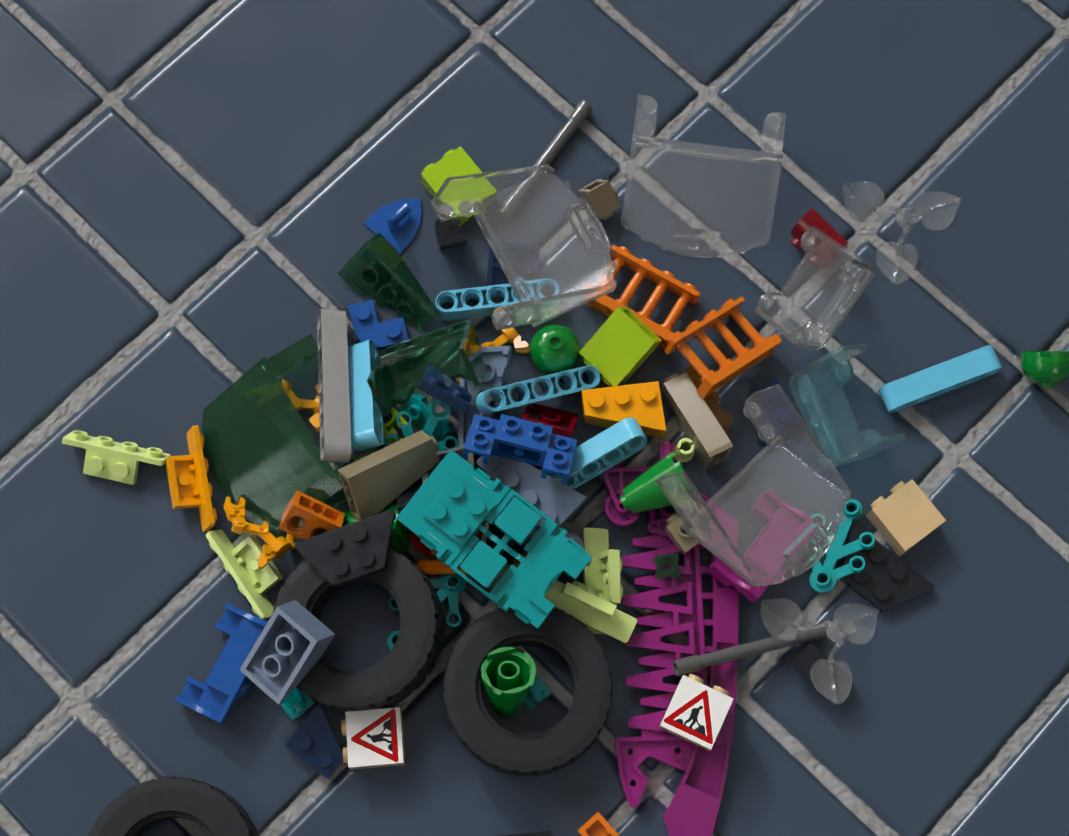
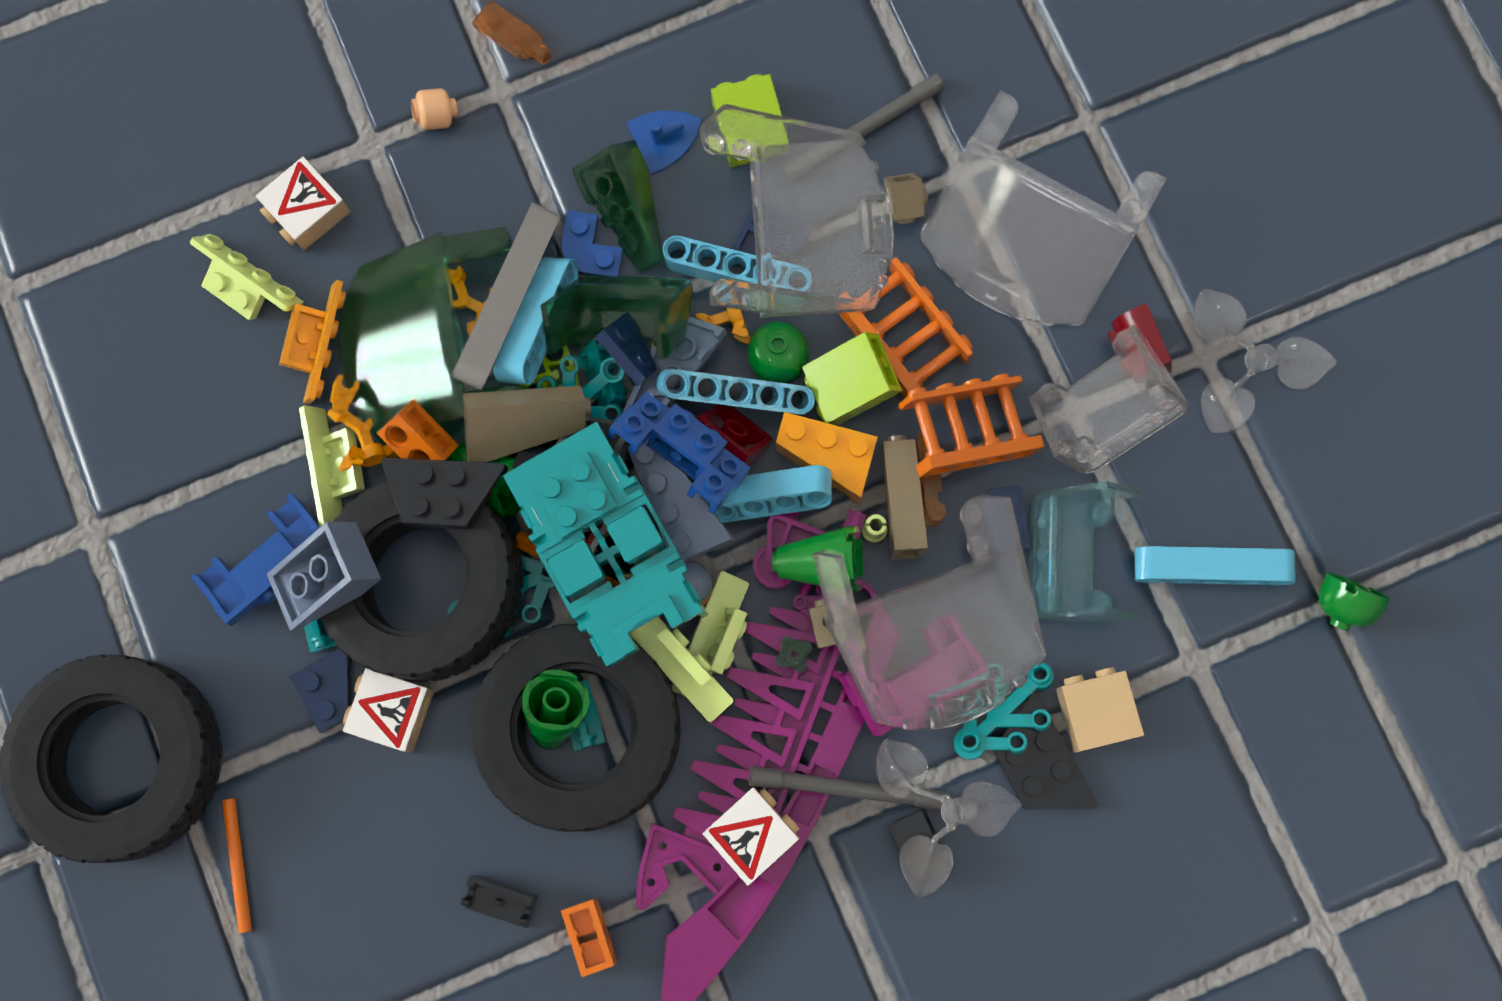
camera: 30 degrees right, 5 degrees up
black hinge [434,219,468,251] -> none
none -> piece [255,157,351,251]
none -> light nougat head [411,88,457,130]
none -> clear orange hinge [472,0,552,65]

